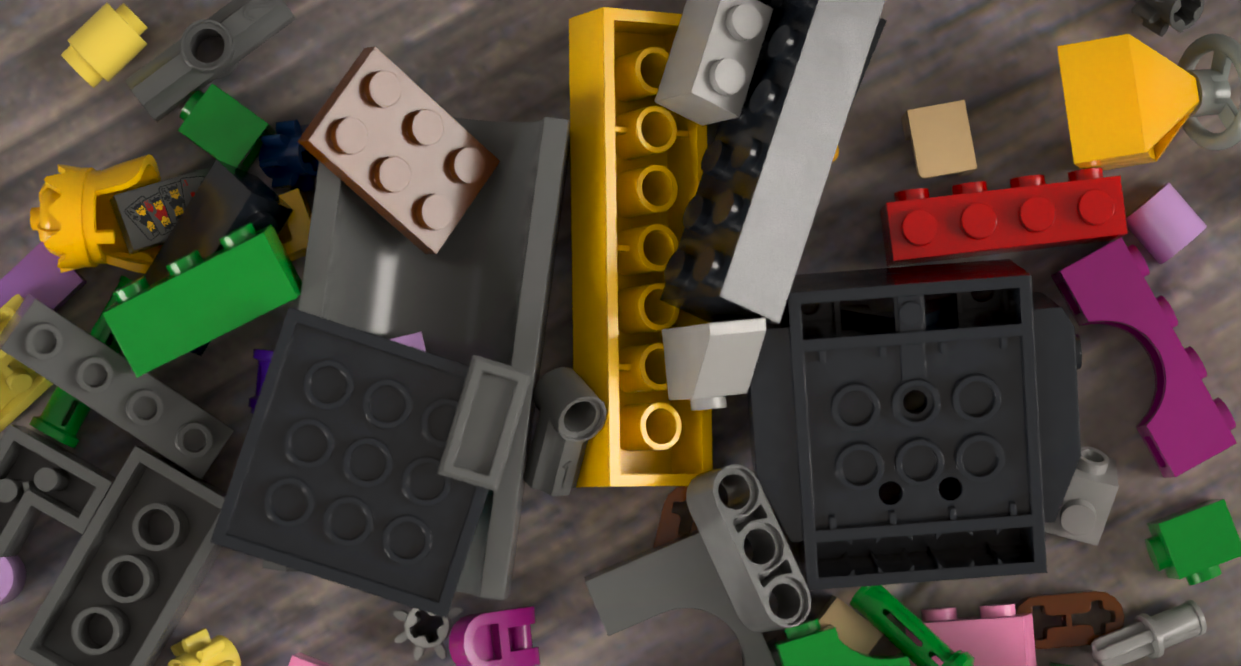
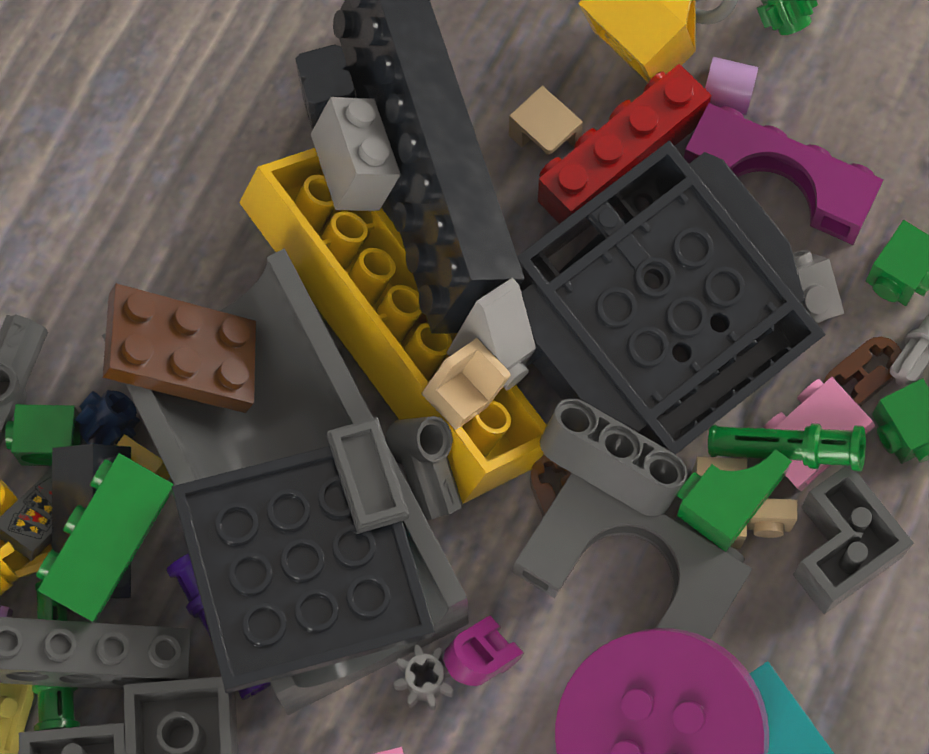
camera: 35 degrees left, 15 degrees down
none -> tan panel [421,338,510,430]

